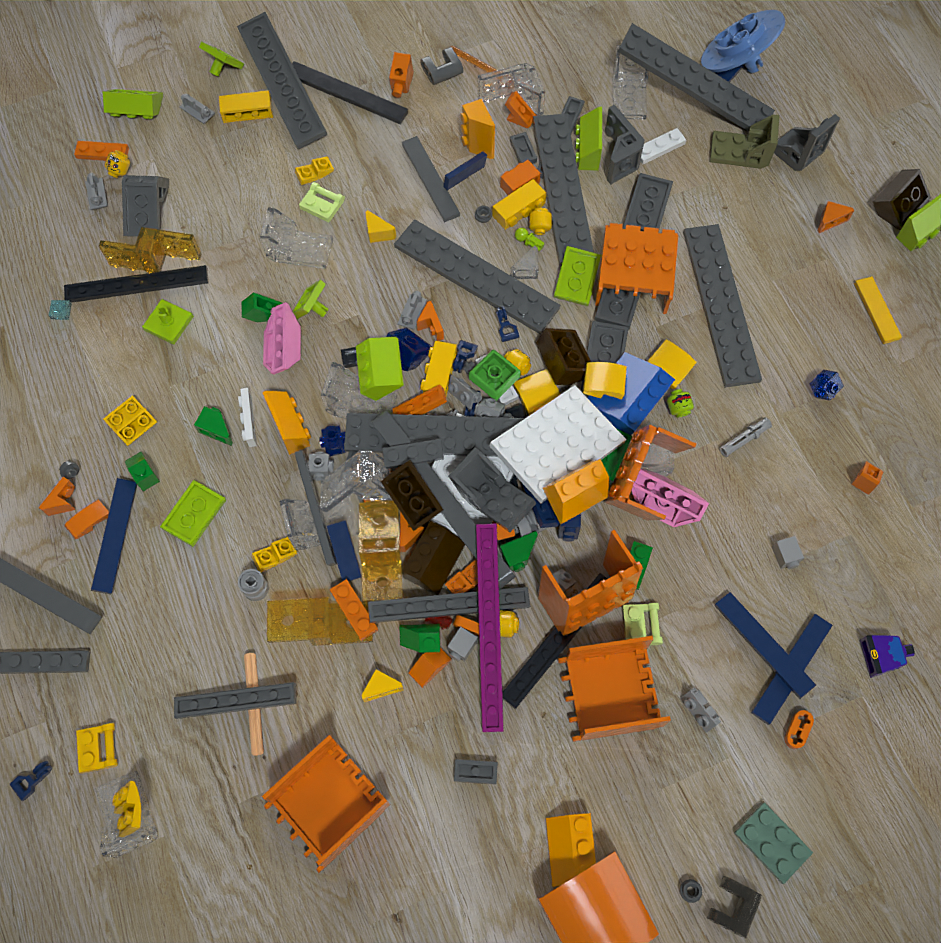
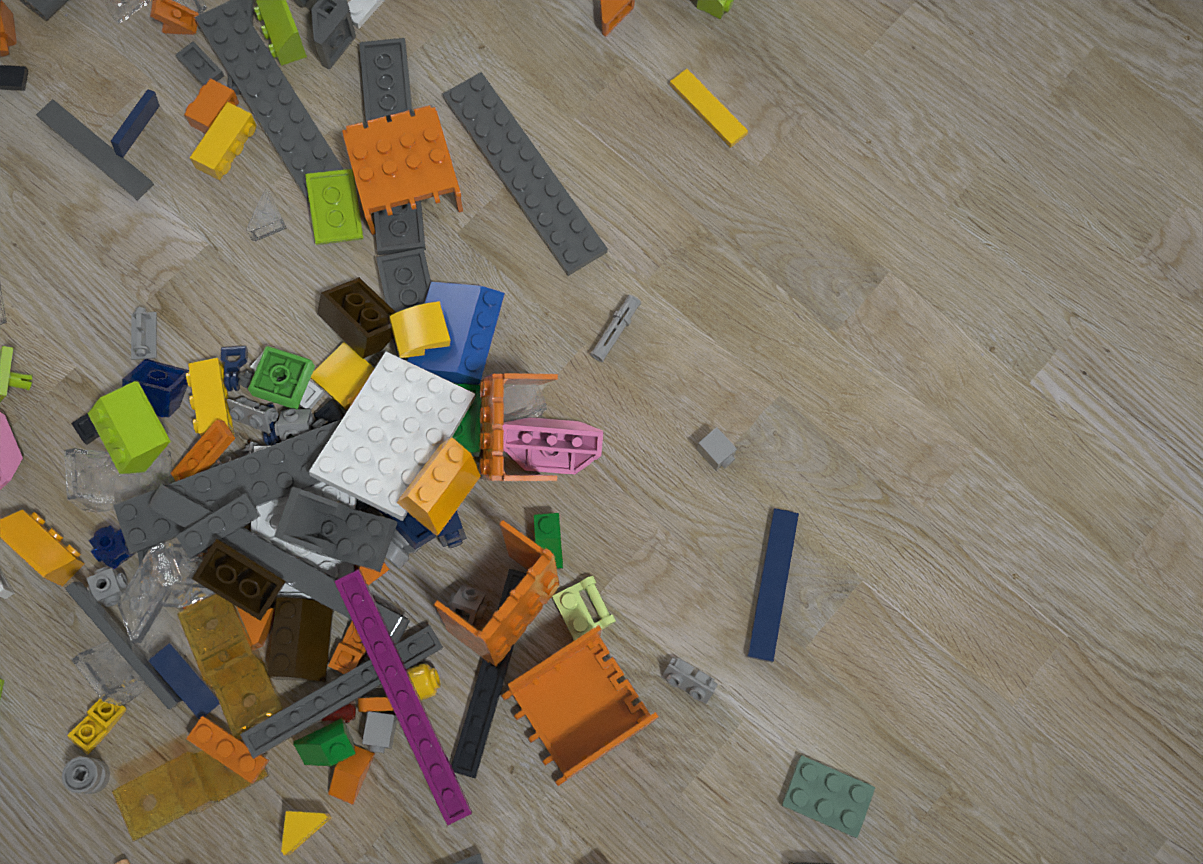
camera: 30 degrees left, 5 degrees up
yellow slope [365,210,396,243] -> none
dark grey plate [394,219,561,335] -> none
orange slope [417,301,444,341] -> none
light orange slope [460,99,495,159] -> none
dark grey plate [475,205,492,223] -> none
dark blue piece [496,306,520,342] -> none
green slope [500,531,538,572] -> none
yellow head [504,349,531,376] -> none
lime axle [515,227,545,251] -> none
yellow head [529,208,552,235] -> none
yellow slope [647,339,697,389] -> none
lime head [667,389,694,418] -> none
dark blue tile [714,592,816,699] -> none
orange beam [784,710,814,749] -> none
clear blue brick [809,369,844,401] -> none
orange slope [851,461,884,495] -> none
dark purple torso [859,635,915,678] -> none

